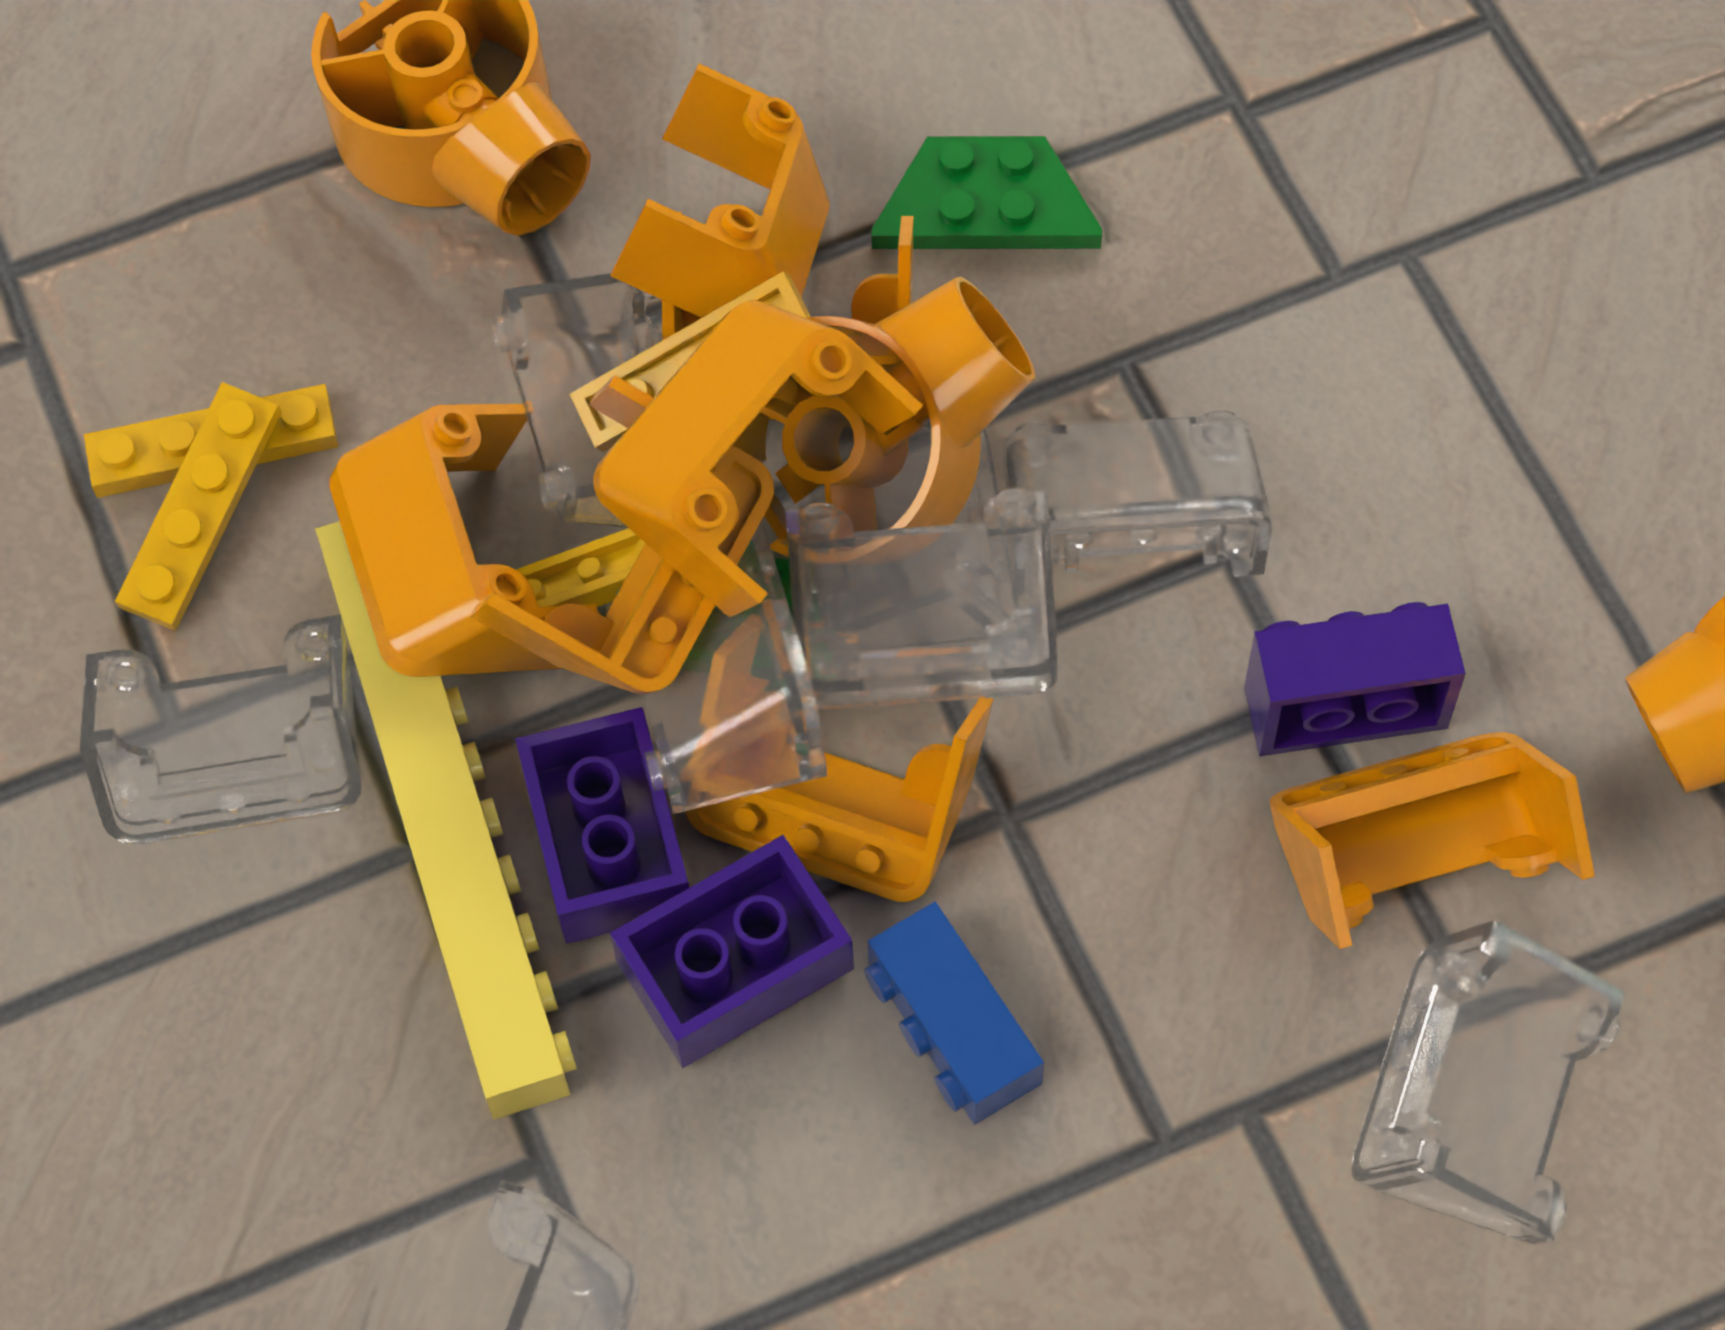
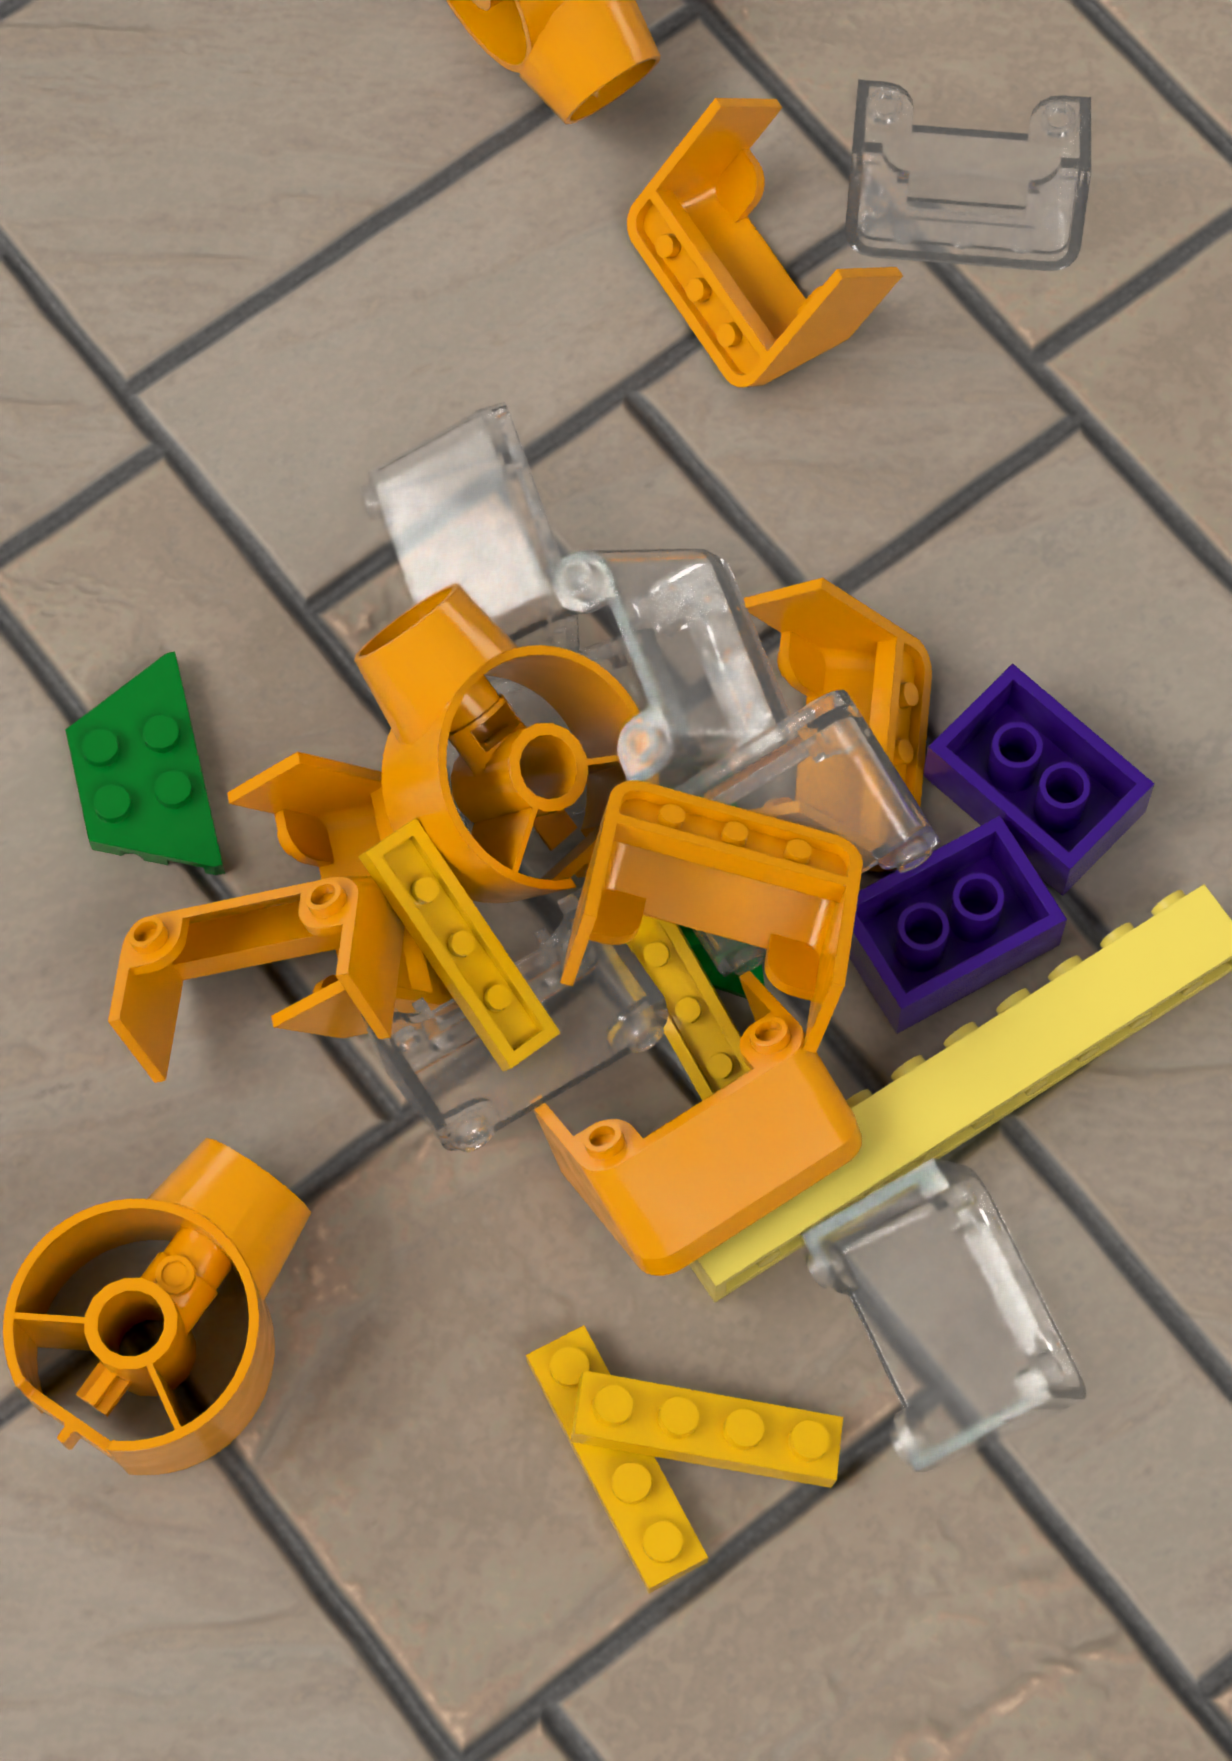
camera: 105 degrees left, 5 degrees up
light orange windscreen [593,300,923,618] -> none
blue brick [864,901,1044,1125] -> none
dark purple brick [1244,602,1466,757] -> none

